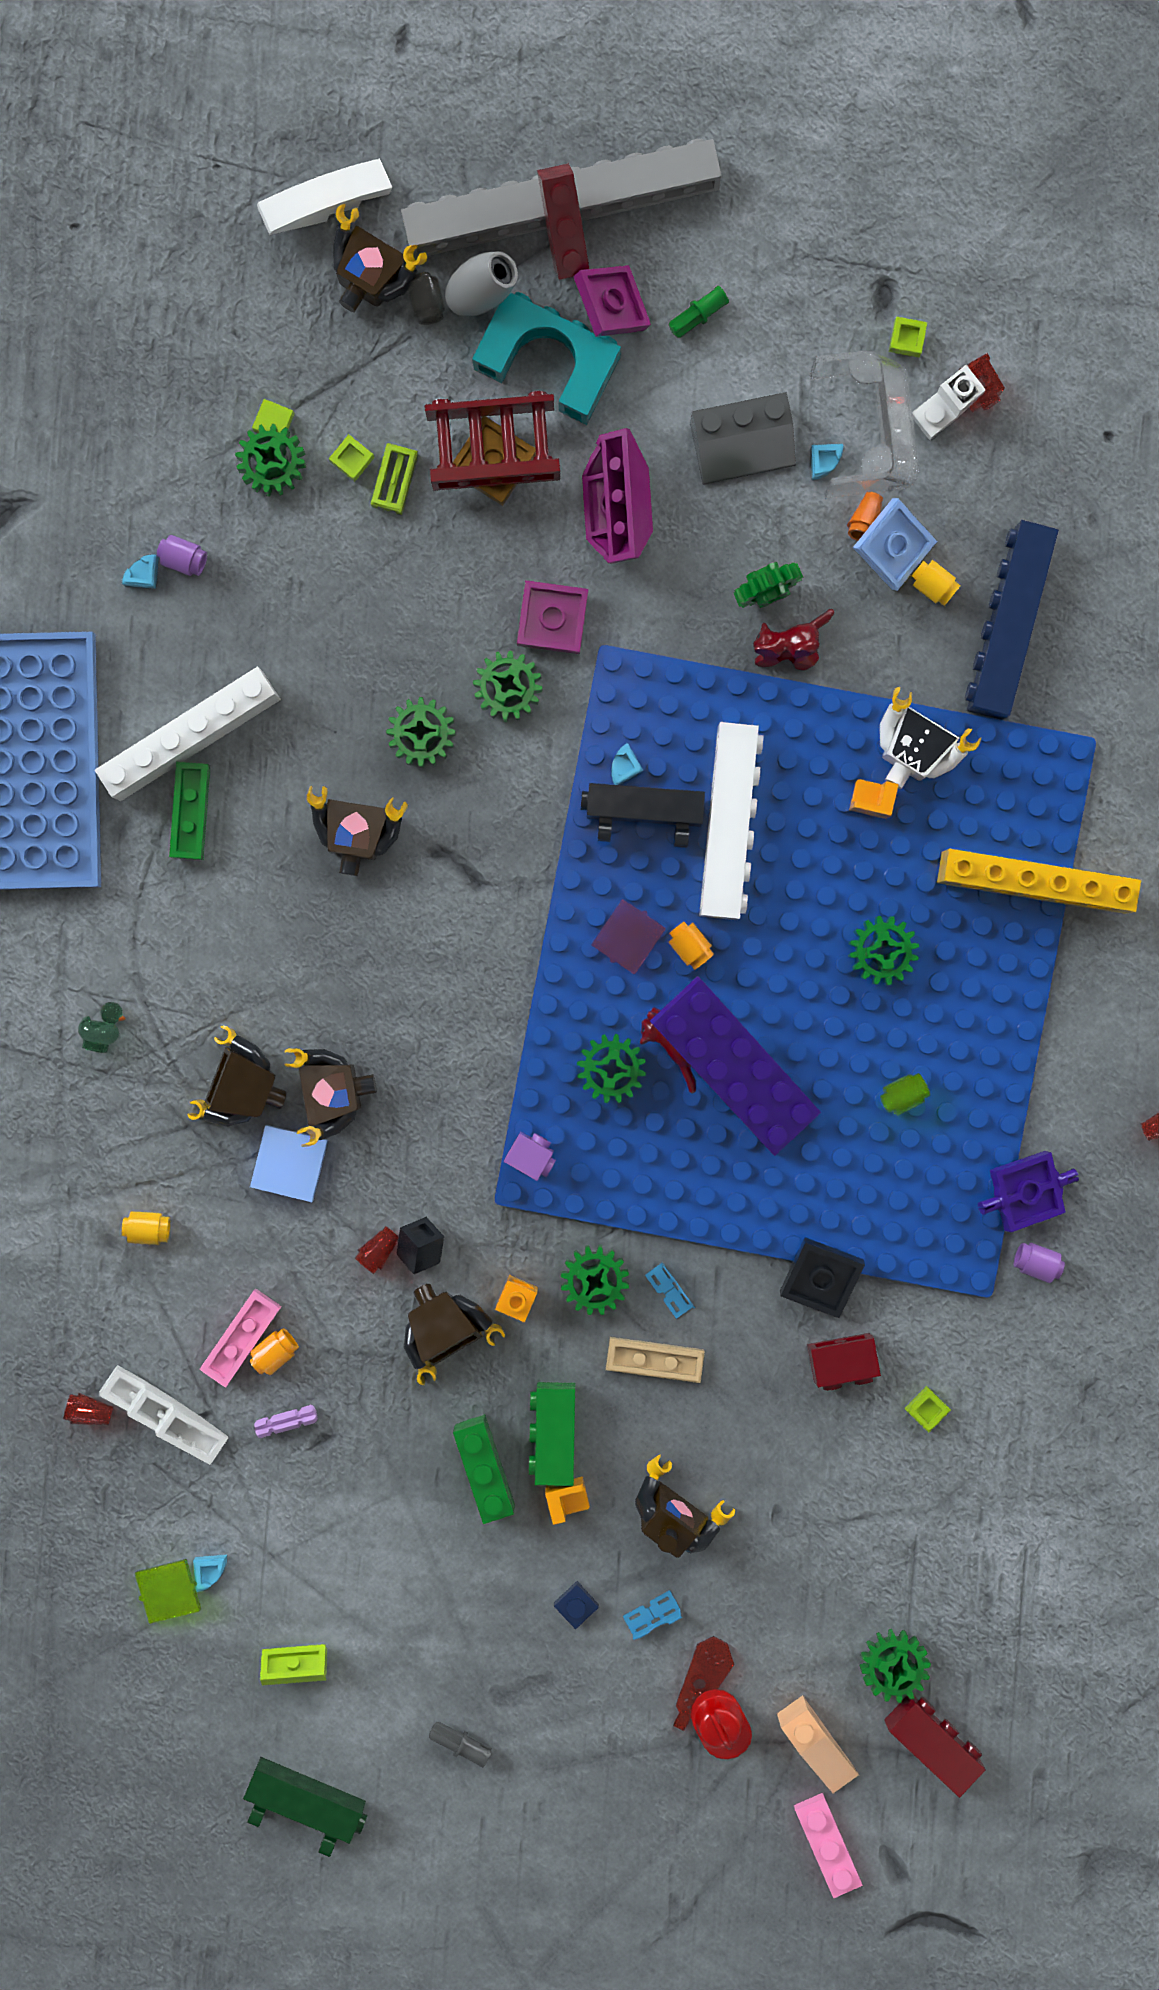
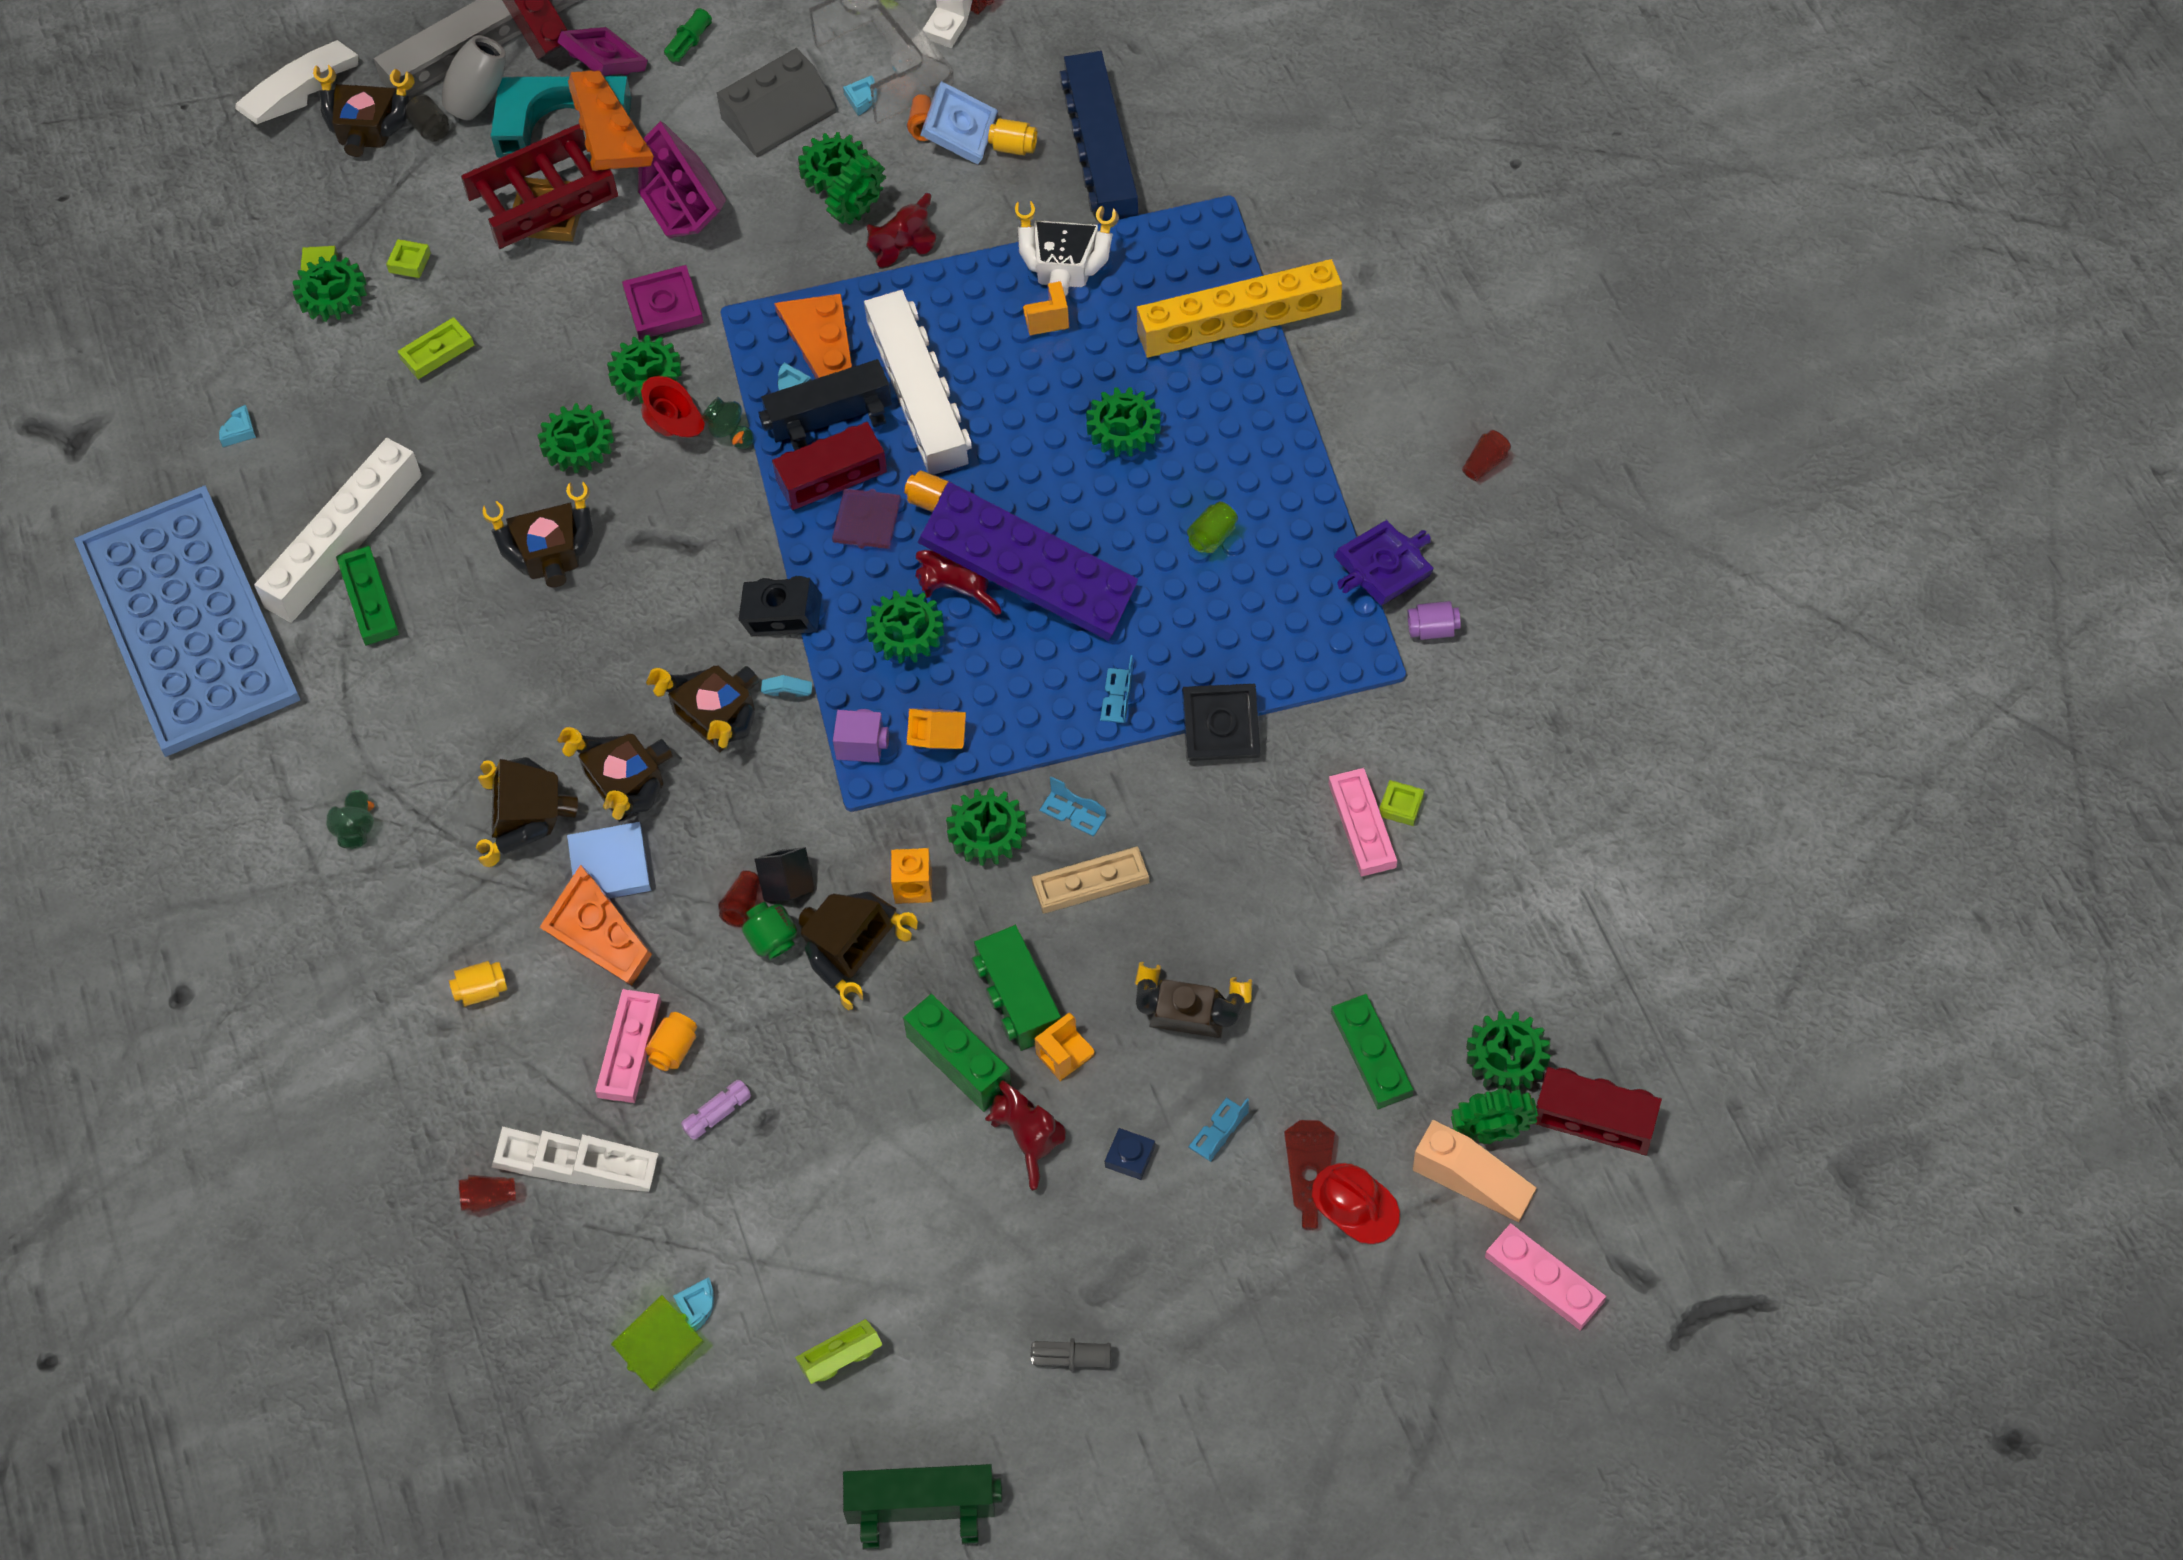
camera: 20 degrees left, 30 degrees down
medium lavender brick [157,535,207,576] -> none
lime tile [371,443,418,515] -> none
dark red brick [807,1333,881,1391] -> none
none -> lime plate [397,317,475,380]
none -> orange wing [539,865,652,986]
none -> orange wing [568,70,654,170]
none -> red piece [641,376,705,438]
none -> torso [646,666,759,753]
none -> clear green animal [701,396,754,449]
none -> black brick [738,576,822,636]
none -> green head [742,901,798,960]
none -> medium azure tile [761,675,812,697]
none -> dark red brick [772,422,887,510]
none -> orange wing [774,294,852,379]
none -> green gear [798,132,868,196]
none -> light orange panel [907,708,966,749]
none -> dark red animal [985,1080,1066,1191]
none -> dark azure piece [1100,655,1133,723]
none -> bright pink plate [1328,768,1397,877]
none -> green plate [1331,994,1414,1110]
none -> green gear [1451,1088,1538,1144]

